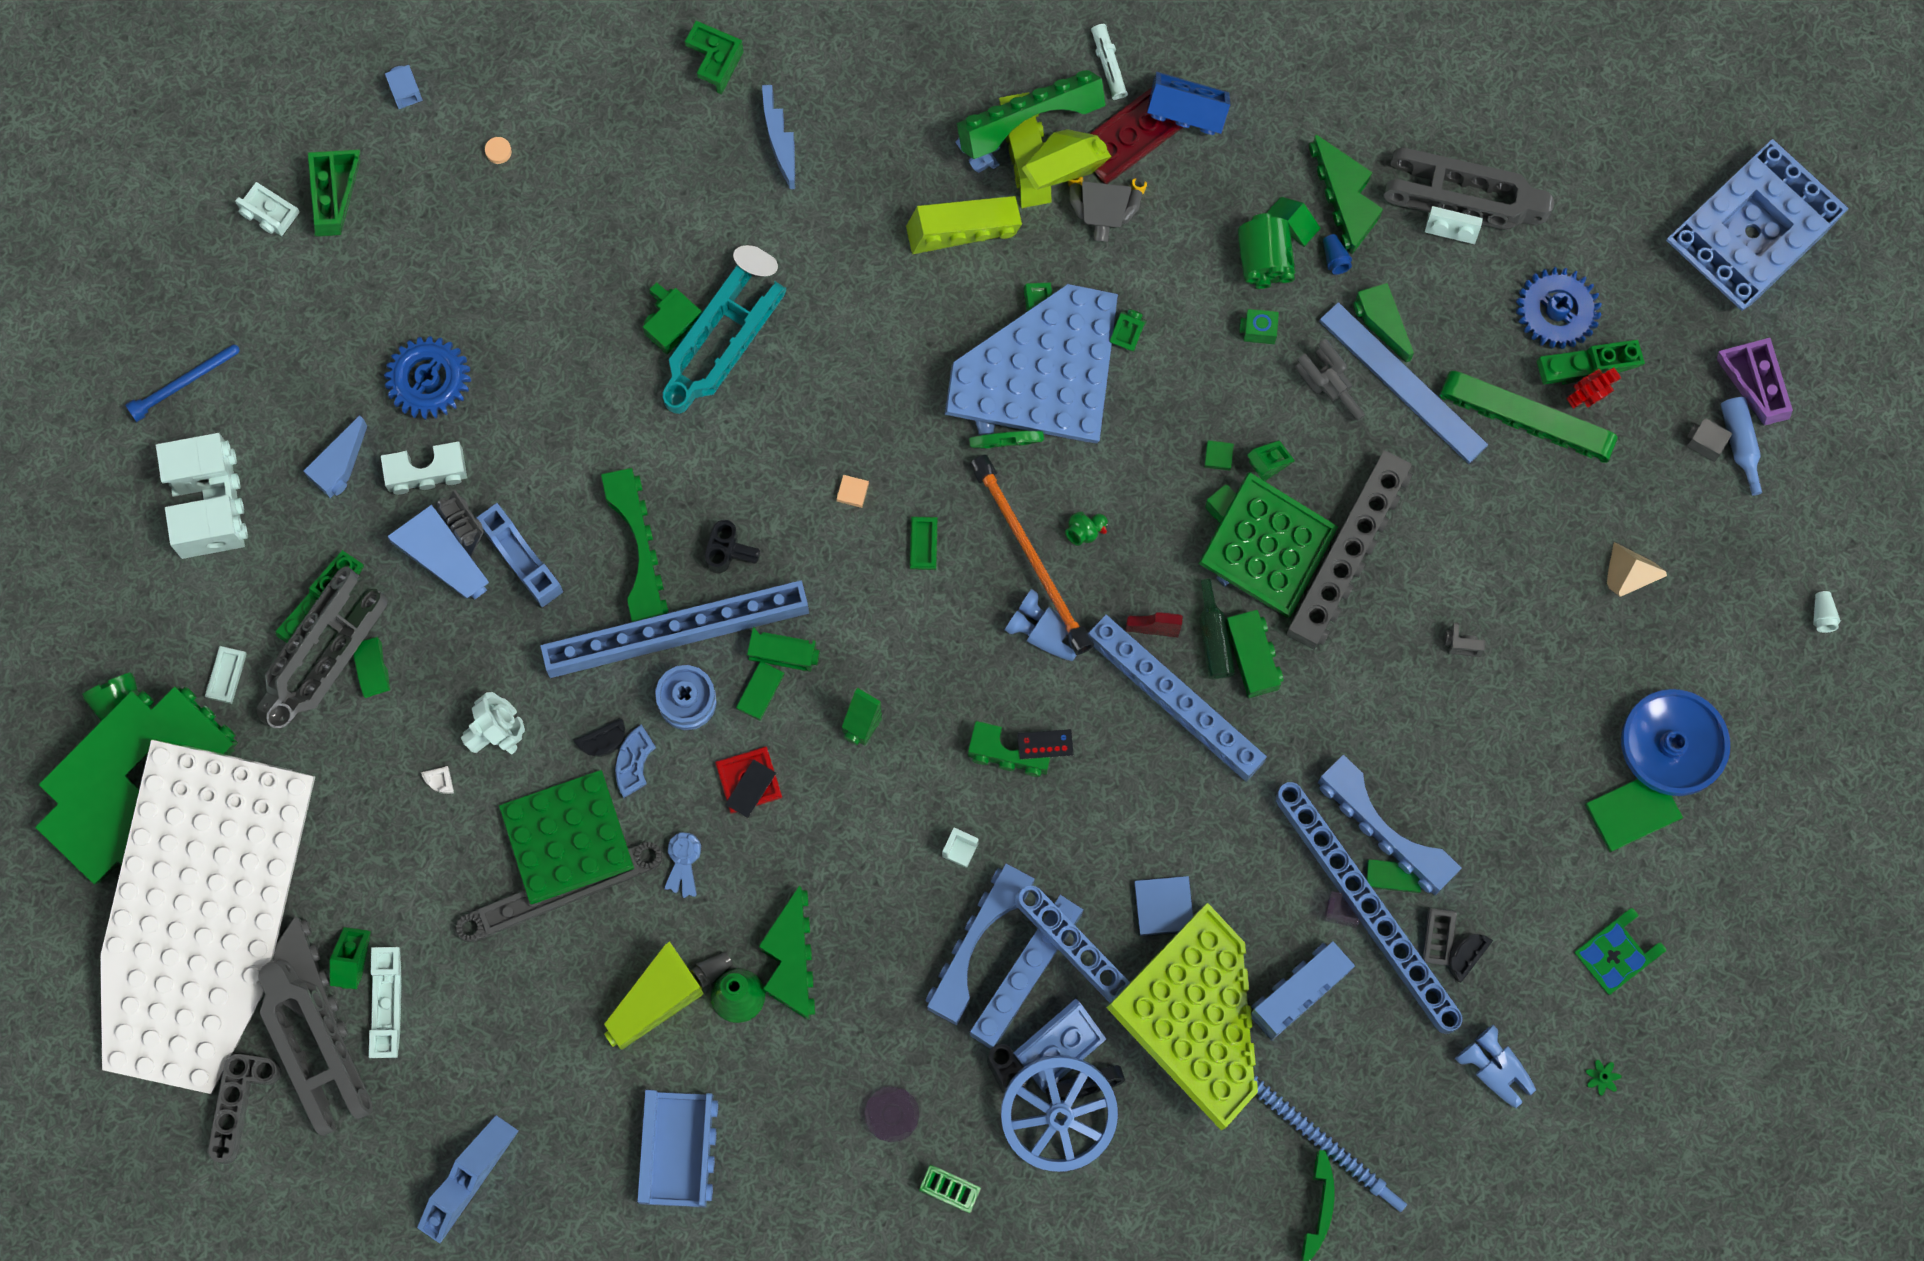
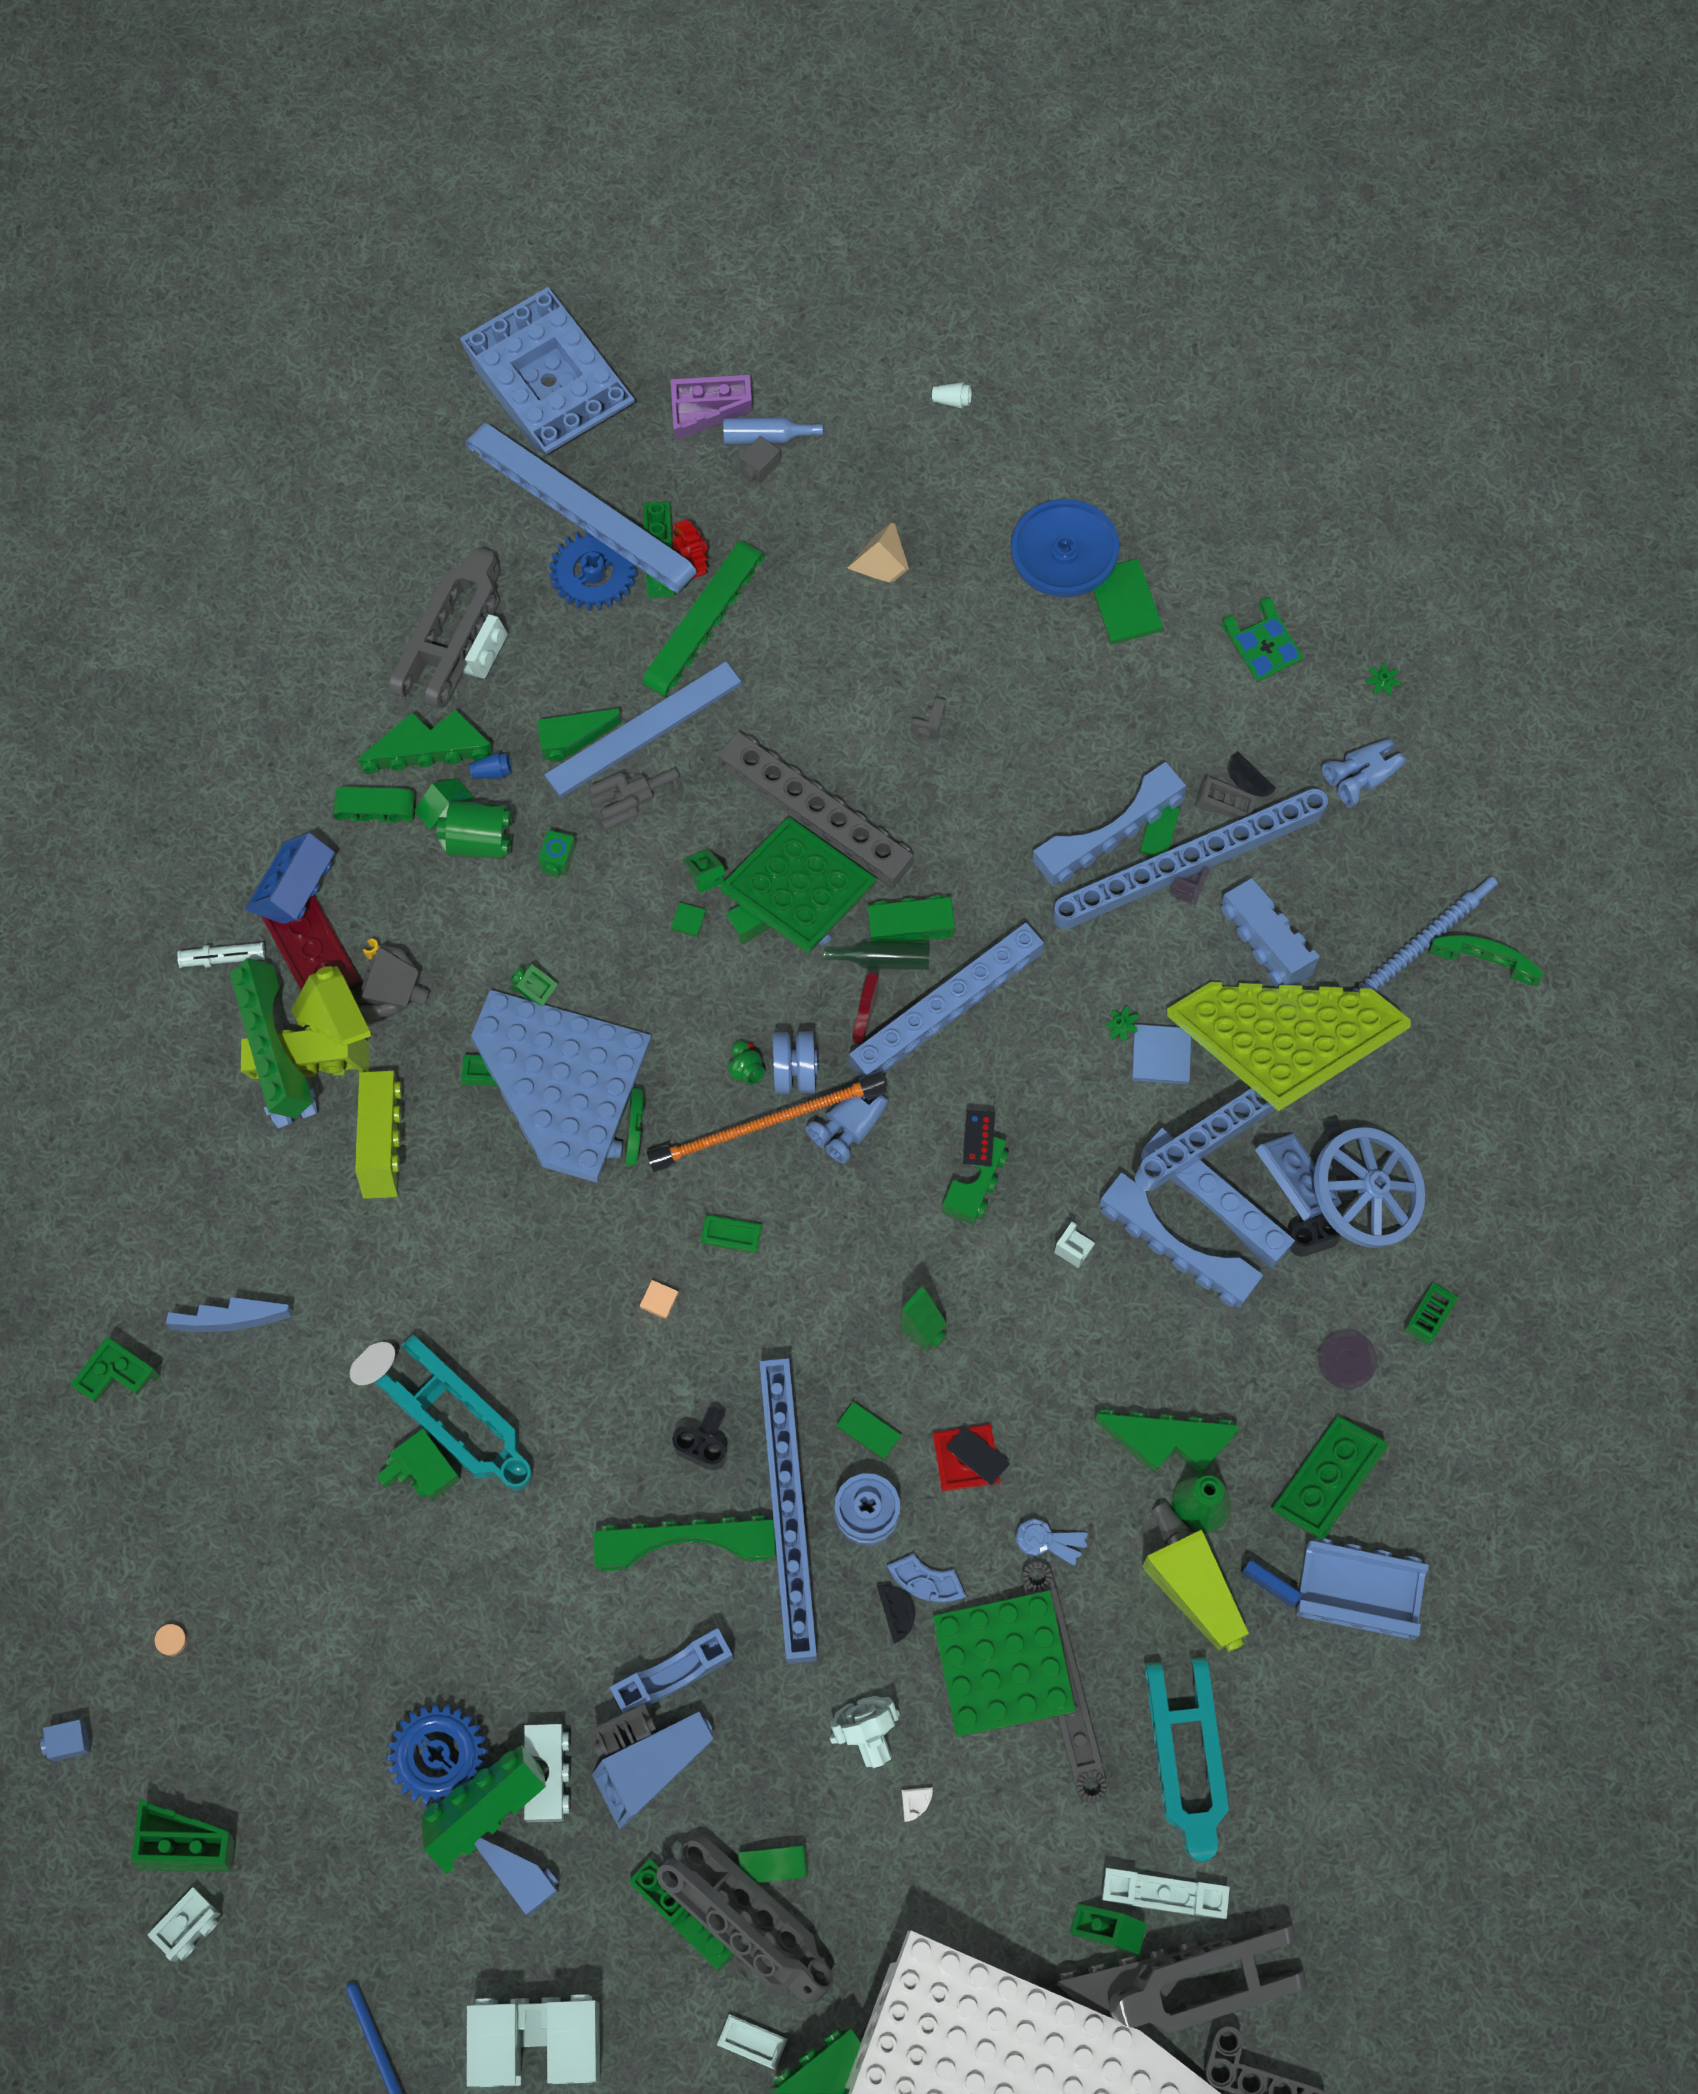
camera: 80 degrees left, 5 degrees down
medium blue slope [417,1115,518,1243] -> none
green window [747,626,820,672] -> none
none -> green beam [333,787,415,823]
none -> green wedge [421,1745,546,1875]
none -> medium blue beam [465,423,696,593]
none -> medium blue wheel [773,1031,817,1095]
none -> green plant [1106,1006,1139,1042]
none -> teal piece [1145,1657,1229,1863]
none -> blue tile [1241,1561,1301,1607]
none -> green tile [1272,1415,1389,1541]

